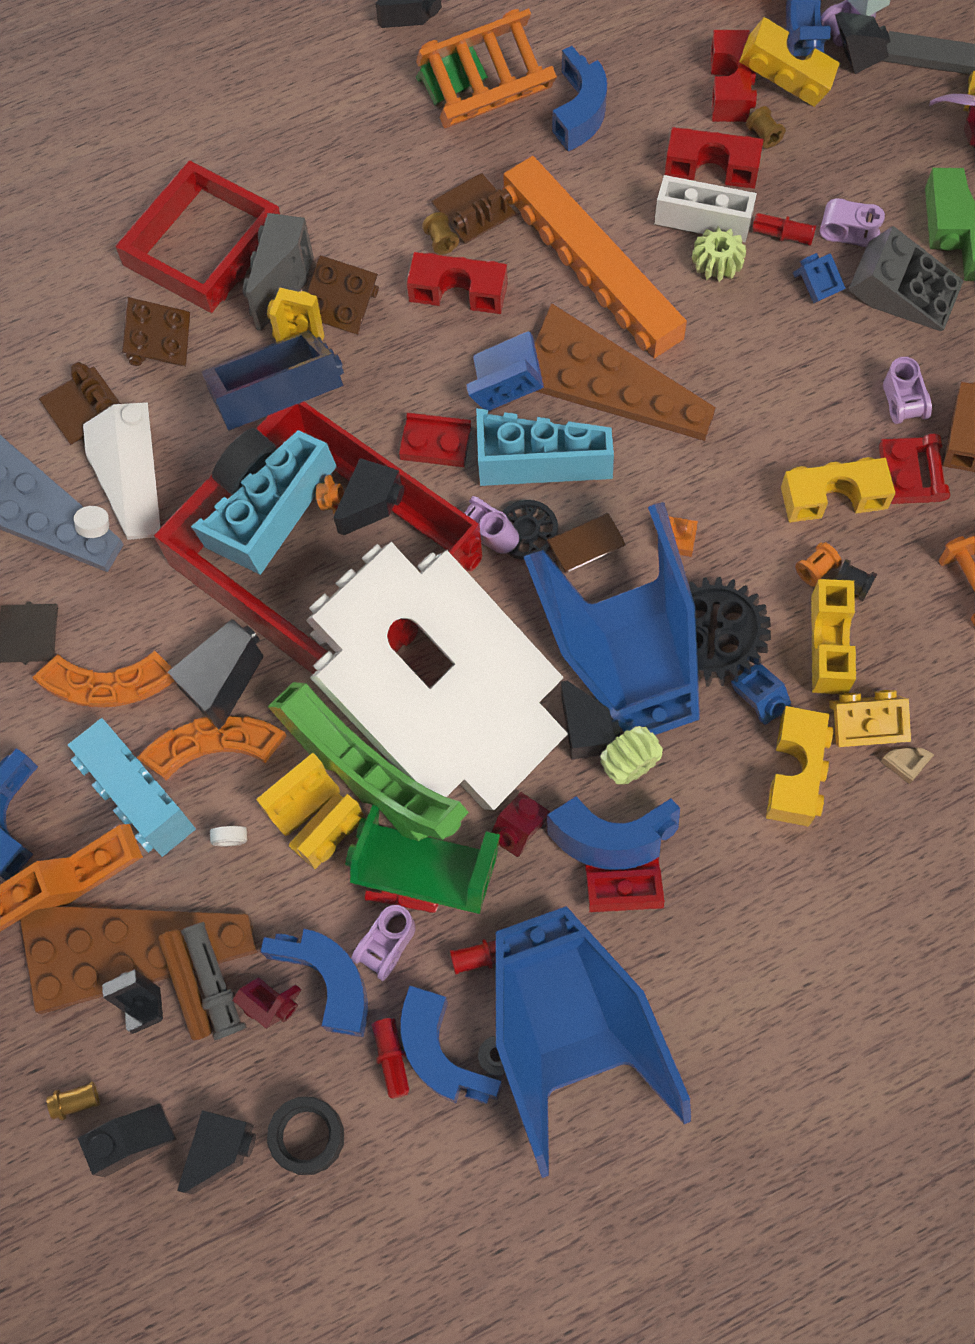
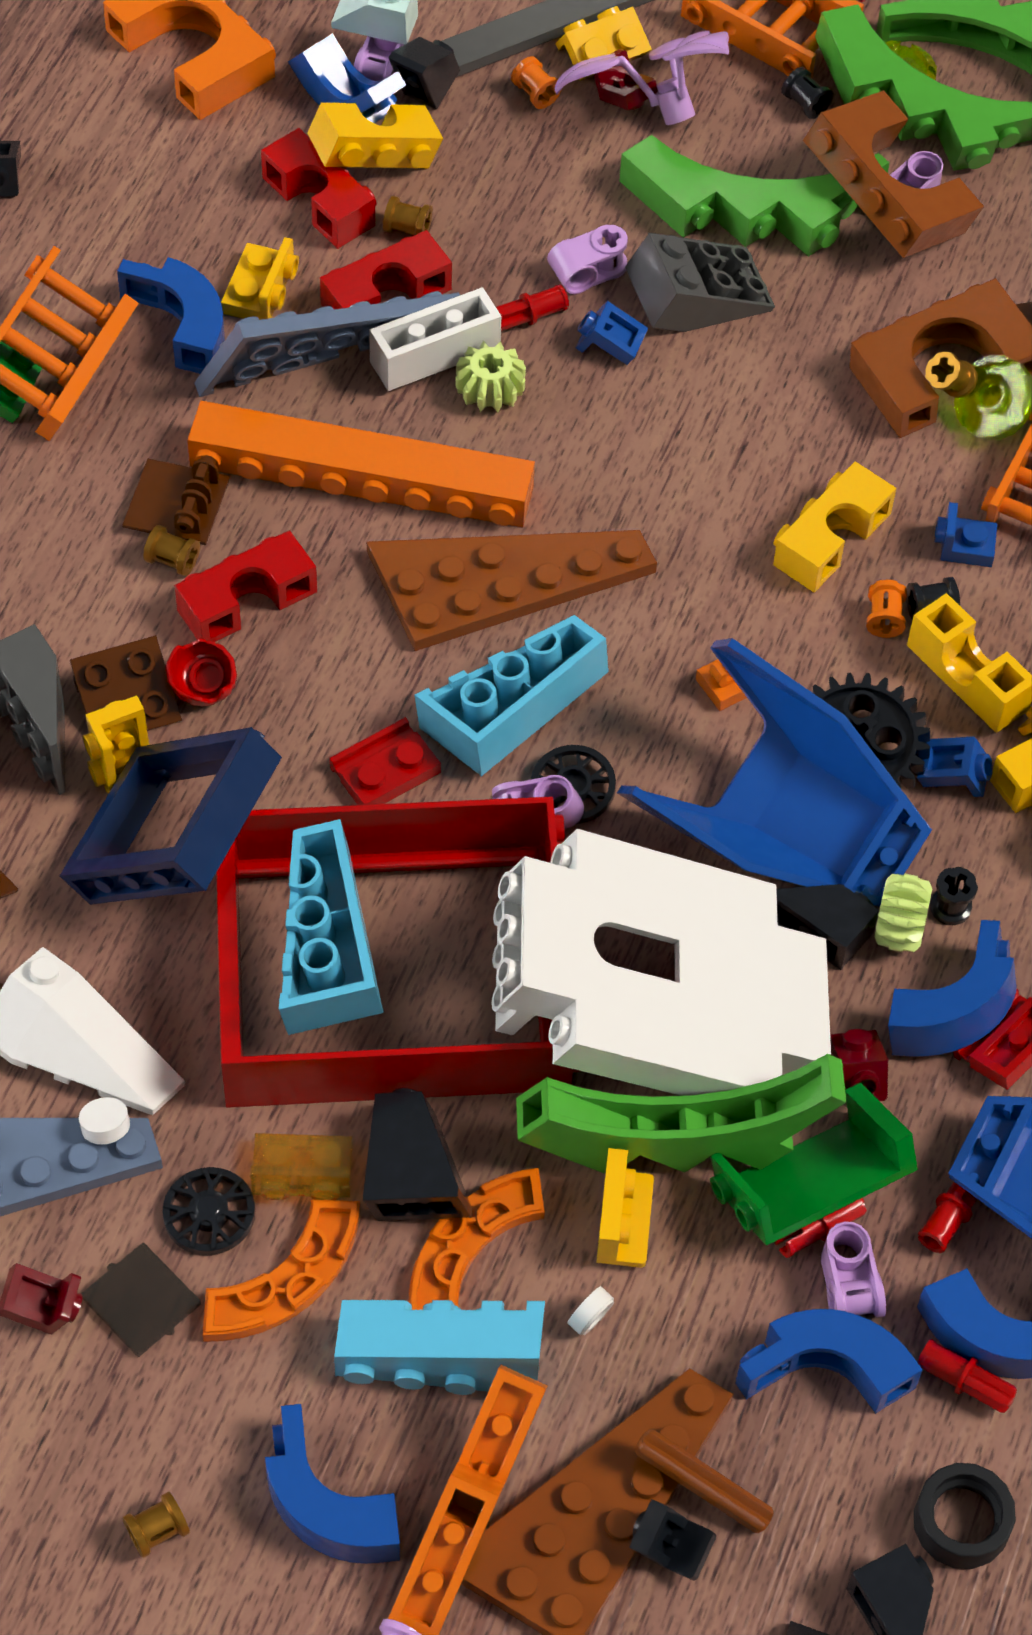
camera: 50 degrees left, 10 degrees down
dark grey pin [181,922,247,1041] -> none
black tyre [212,428,276,495] -> none
dark red bracket [232,977,302,1029] -> none
yellow bracket [289,793,364,869] -> none
orange plate [316,475,344,515] -> none
black slope [333,458,404,535] -> none
blue bracket [466,331,544,411] -> none
reddish brown slope [547,513,626,572] -> none
red plate [879,434,951,504] -> none
lavender piece [883,357,932,424] -> none
none -> black wheel [162,1167,255,1255]
none -> red hair [165,638,237,707]
none -> sand blue wing [194,291,460,397]
none -> yellow bracket [221,237,299,320]
none -> clear yellow bracket [250,1133,353,1200]
none -> orange bush [511,56,562,109]
none -> black bush [930,867,978,925]
none -> blue bracket [934,502,997,567]

